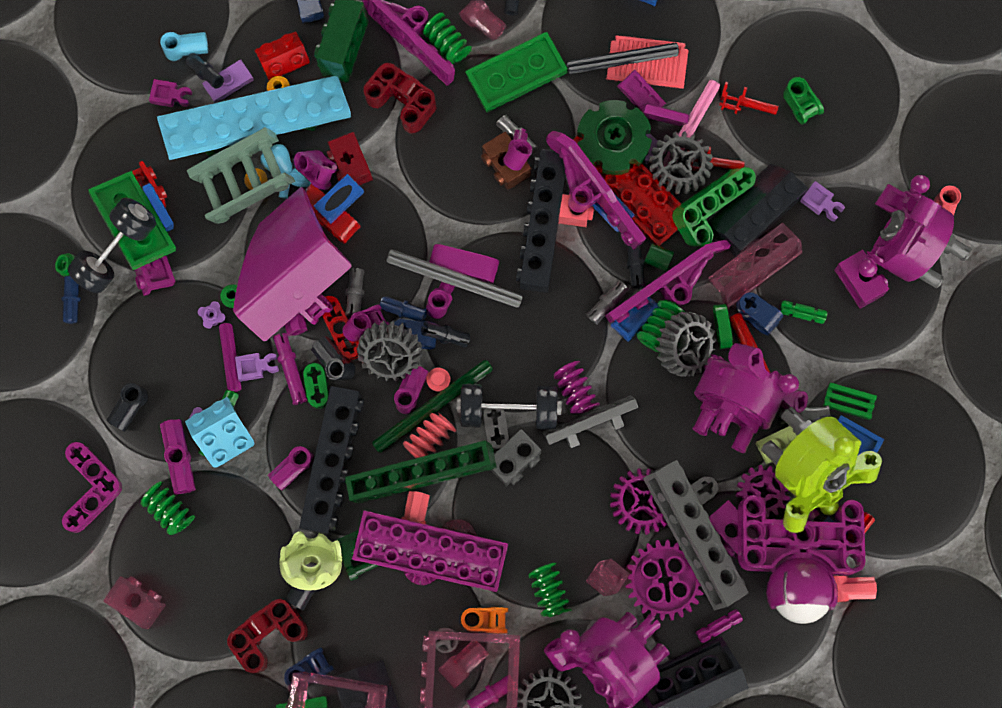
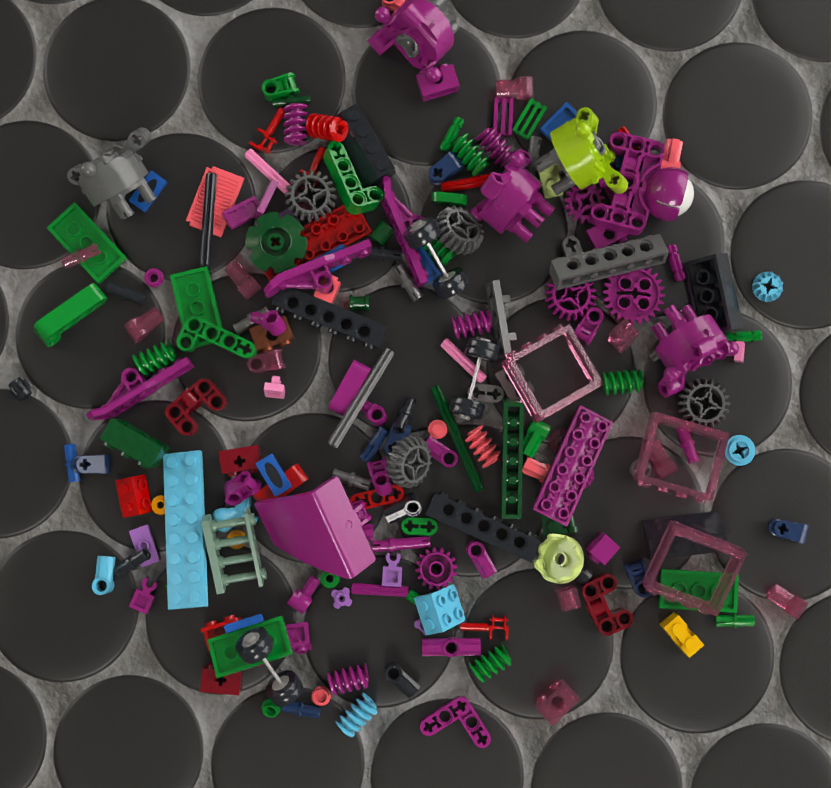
camera: 80 degrees left, 10 degrees up
orange piece [461,607,508,634] -> none
clear pink fence [708,223,802,308] -> none
medium lavender plate [800,181,845,222] -> none
none -> magenta plate [144,268,164,288]
none -> green beam [176,316,258,359]
none -> dark red brick [200,662,244,696]
none -> clear pink piece [224,260,262,300]
none -> clear pink piece [247,349,286,374]
none -> bright pink tile [264,376,285,399]
none -> dark green bar [272,95,311,107]
none -> magenta piece [283,103,308,146]
none -> magenta axle [287,576,320,614]
none -> red piece [306,113,348,142]
none -> coral plate [312,686,331,706]
none -> magenta piece [327,663,370,695]
none -> medium azure piece [335,693,377,737]
none -> dark green bush [349,294,369,312]
none -> black axle [403,217,469,299]
none -> magenta gear [415,547,458,590]
none -> bright pink axle [441,339,487,383]
none -> green piece [451,133,490,176]
none -> red piece [460,615,509,640]
none -> magenta piece [474,127,516,167]
none -> magenta tile [493,97,514,137]
none -> clear pink piece [496,76,534,100]
none -> clear pink window [501,324,604,423]
none -> green piece [523,417,551,458]
none -> clear pink brick [555,585,582,612]
none -> magenta piece [572,307,603,345]
none -> magenta brick [584,532,620,565]

